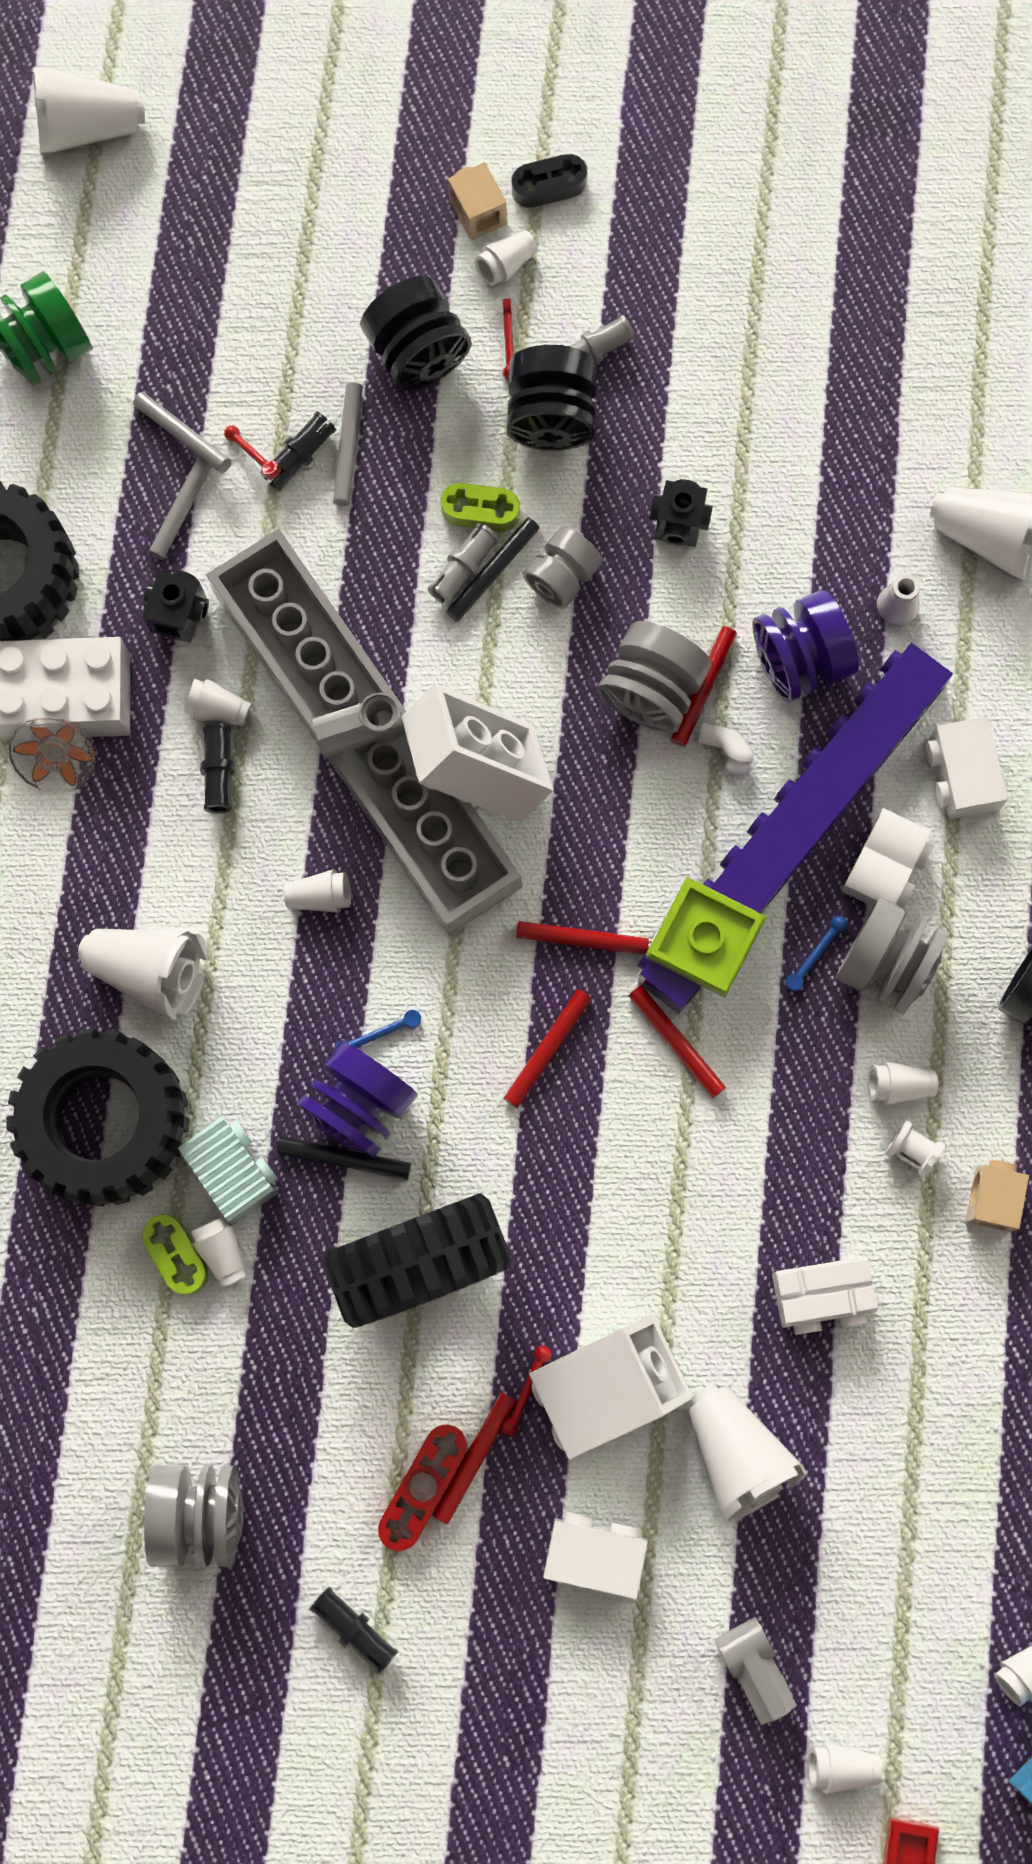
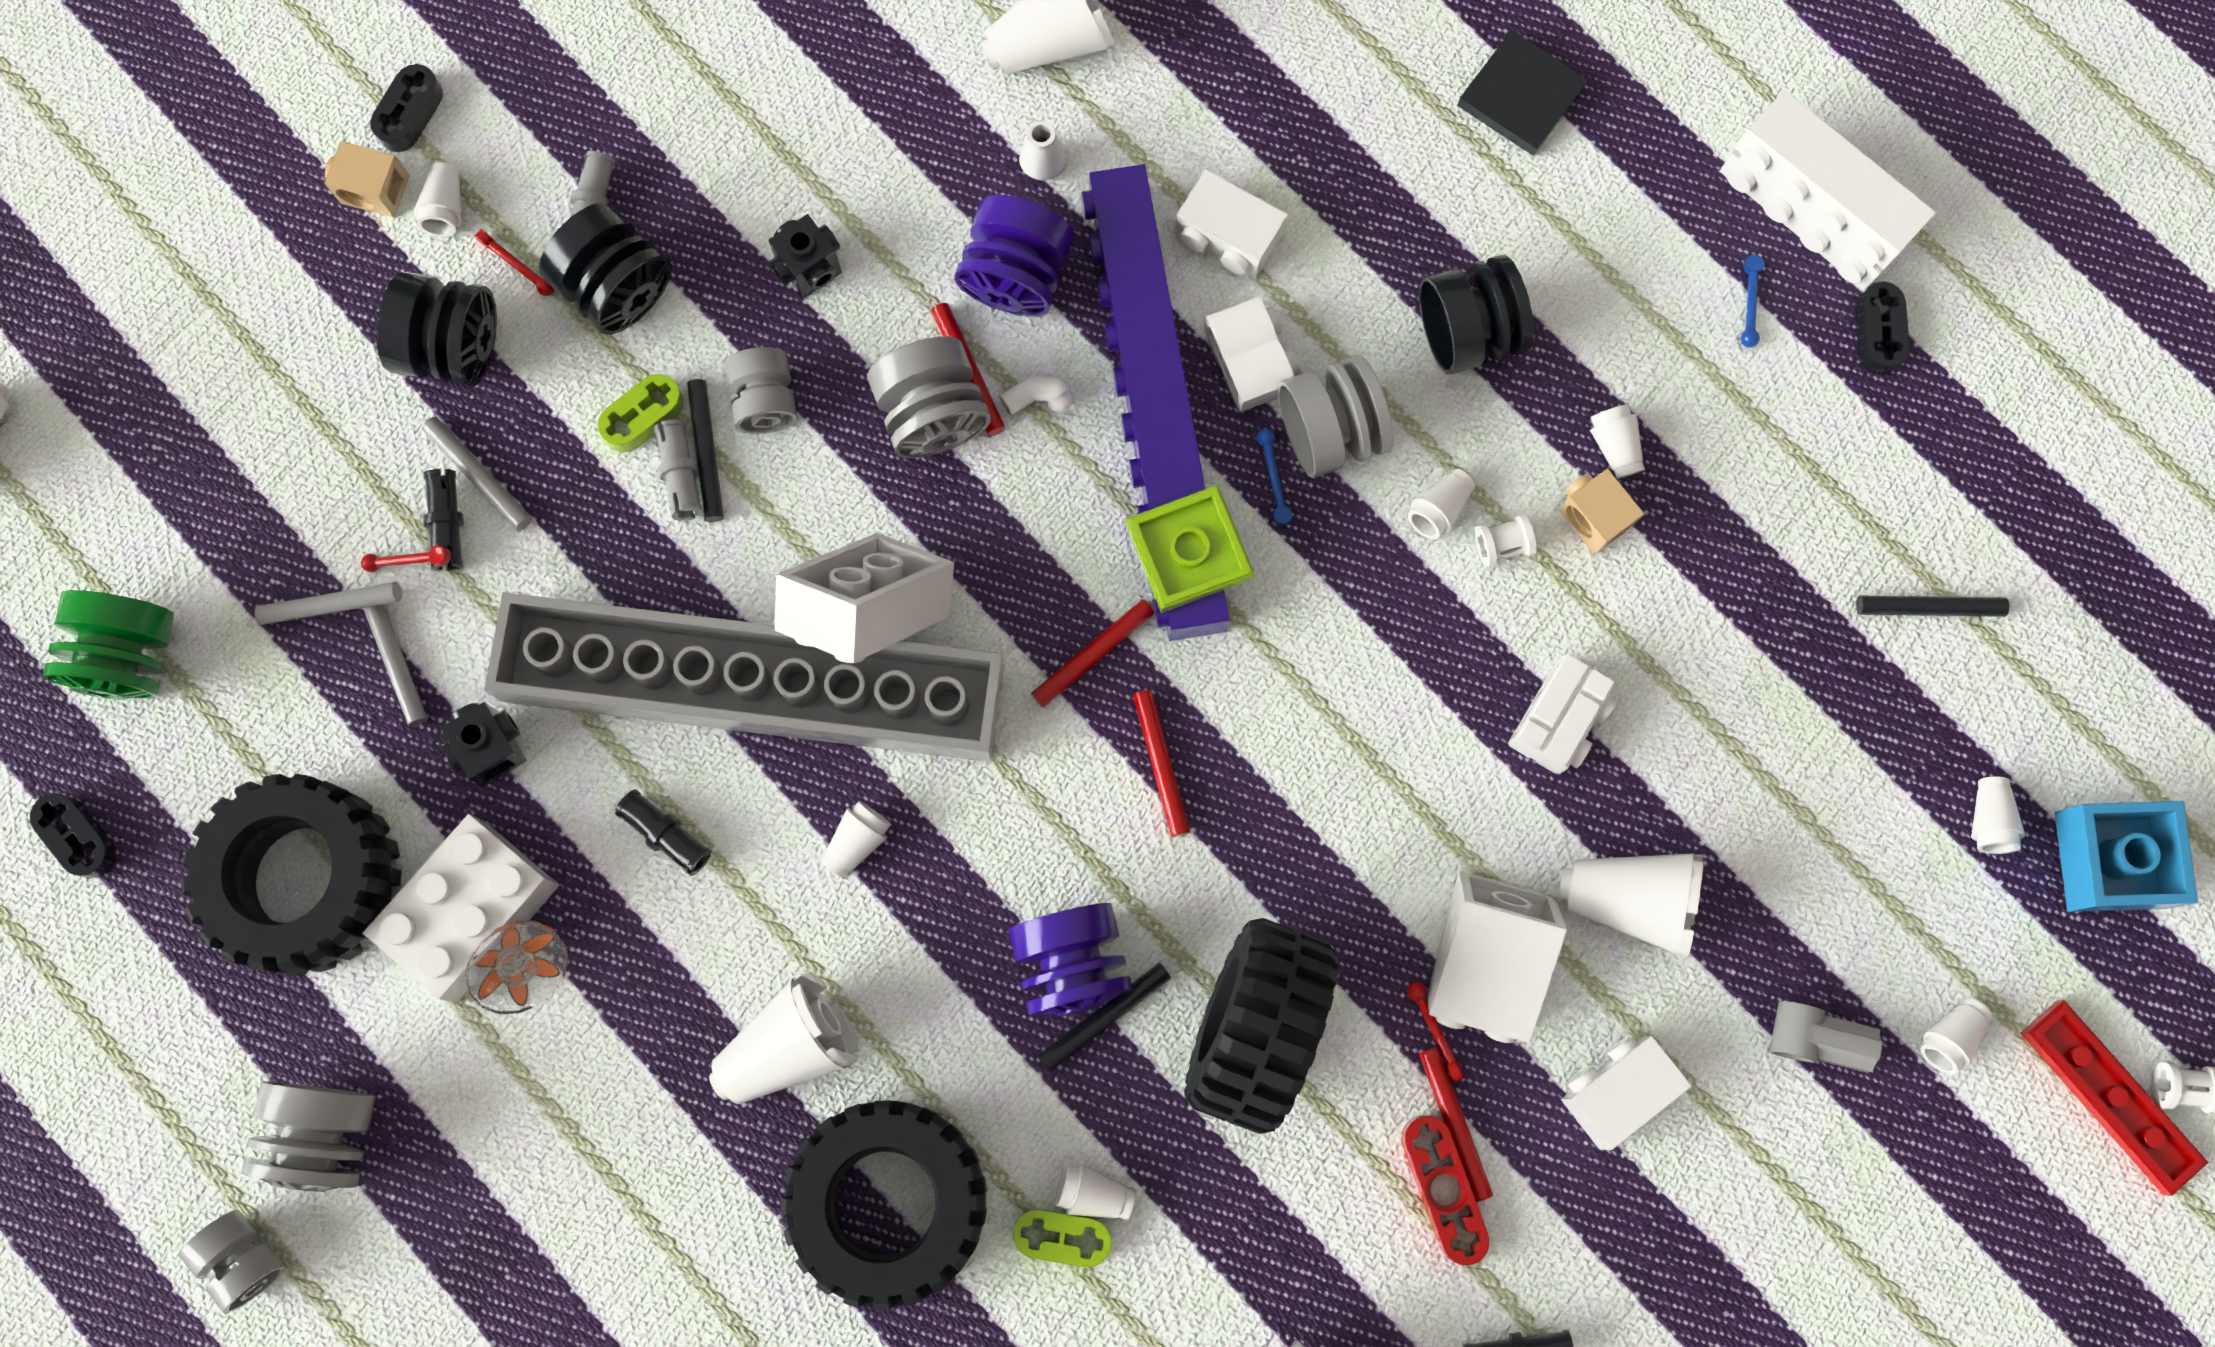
camera: 55 degrees left, 0 degrees up
light aqua brick [178,1116,278,1225] -> none
white cone [184,679,251,727] -> none
light grey piece [312,692,404,758] -> none
blue hinge [334,1010,421,1049] -> none
red bar [628,985,727,1099] -> none

